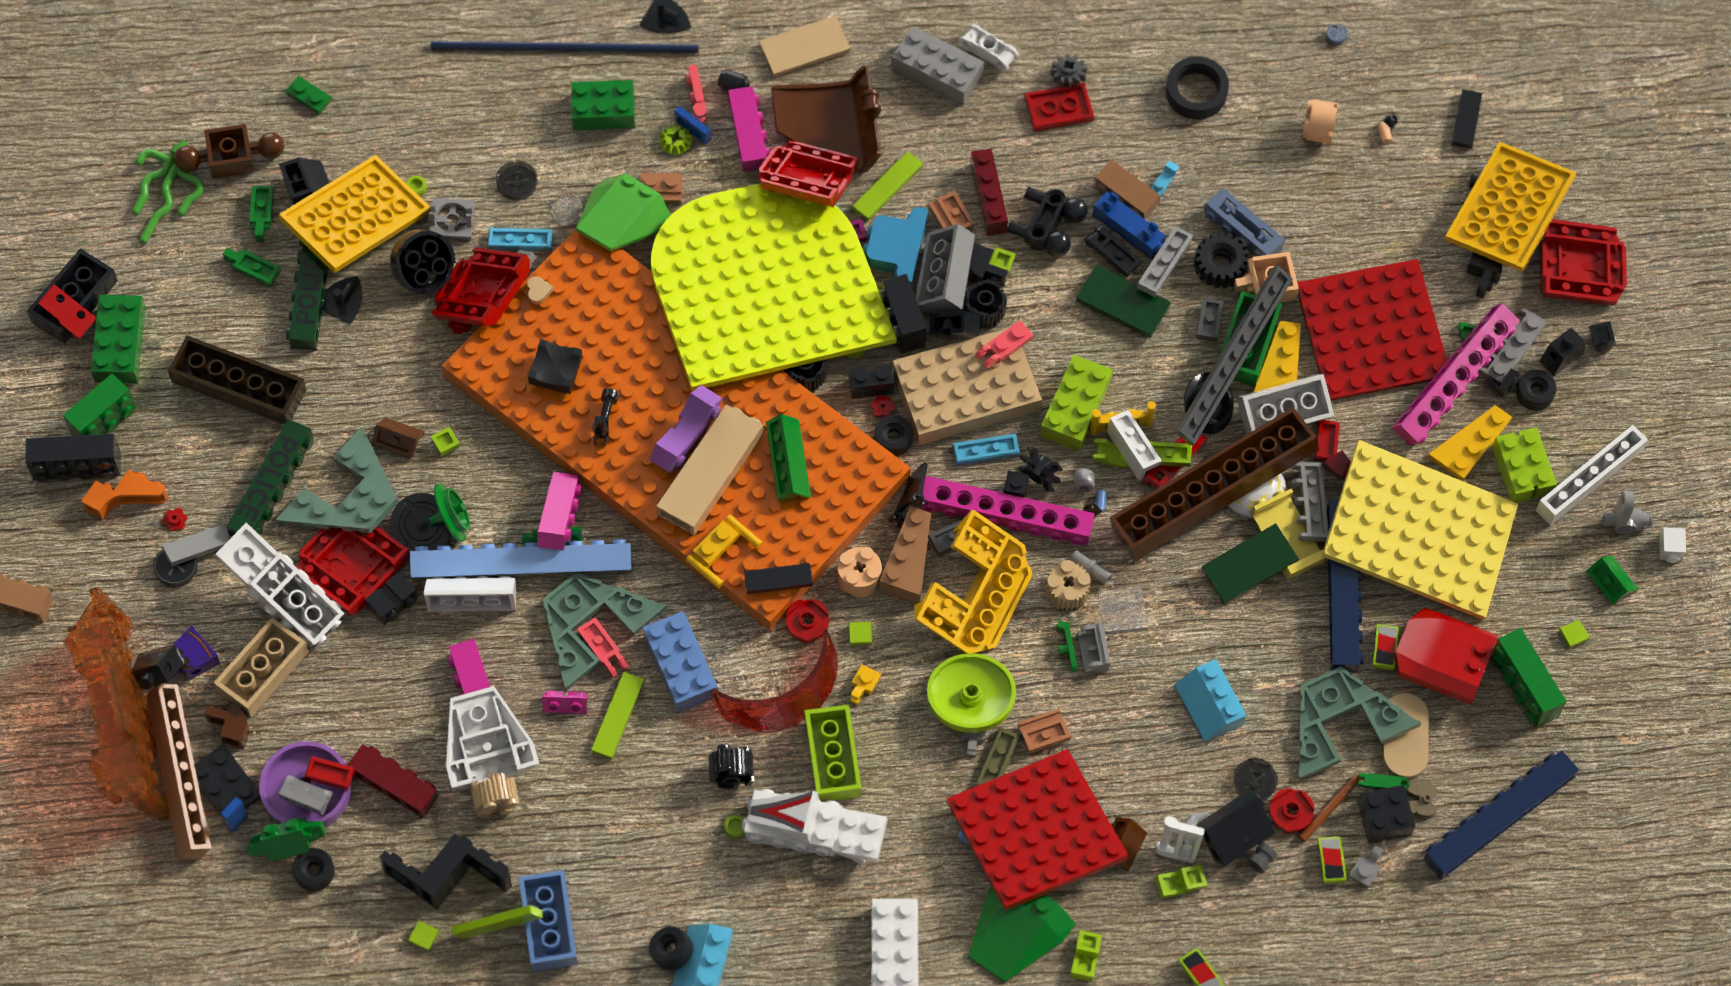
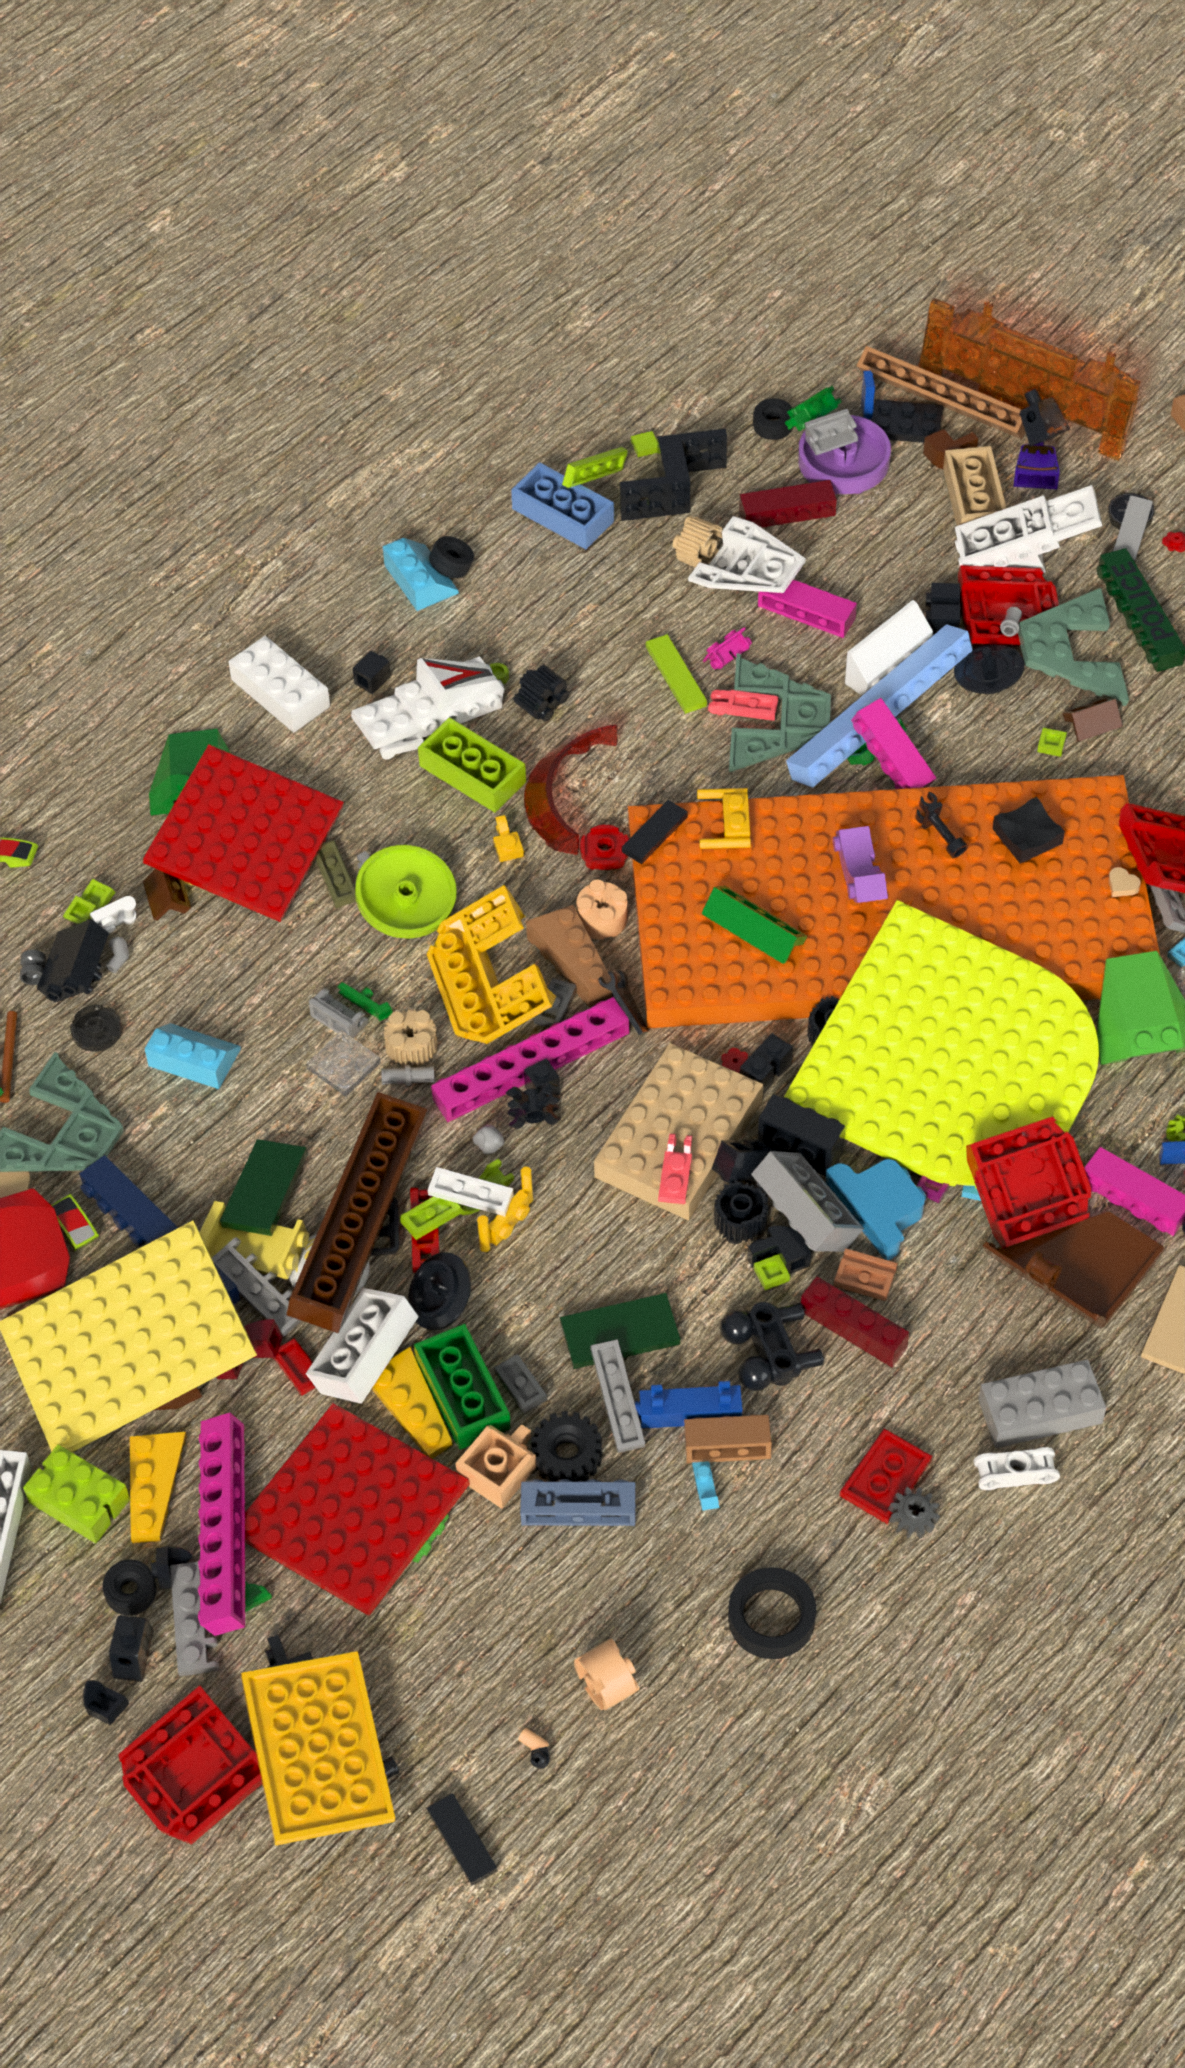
camera: 140 degrees right, 10 degrees down
red tile [304,756,355,791] -> none
green piece [429,483,470,542] -> none
nougat plate [640,173,683,204] -> none
medium blue brick [643,611,718,713] -> none
tan brick [656,404,764,536] -> none
lime tile [849,622,872,646] -> none
lime tile [852,151,923,221] -> none
black tyre [874,415,913,456] -> none
medium azure tile [952,434,1020,466] -> none
nougat plate [1017,709,1071,754] -> none
lime brick [1040,354,1113,452] -> none
lime slope [1070,930,1102,982] -> none
arm [1083,490,1107,517] -> none
black plate [1084,226,1142,277] -> none
dark grey plate [1175,265,1293,445] -> none
red plate [1269,788,1314,834] -> none
sand blue tile [1326,24,1347,45] -> none
none -> black brick [352,651,391,695]
none -> light grey pin [1000,607,1022,637]

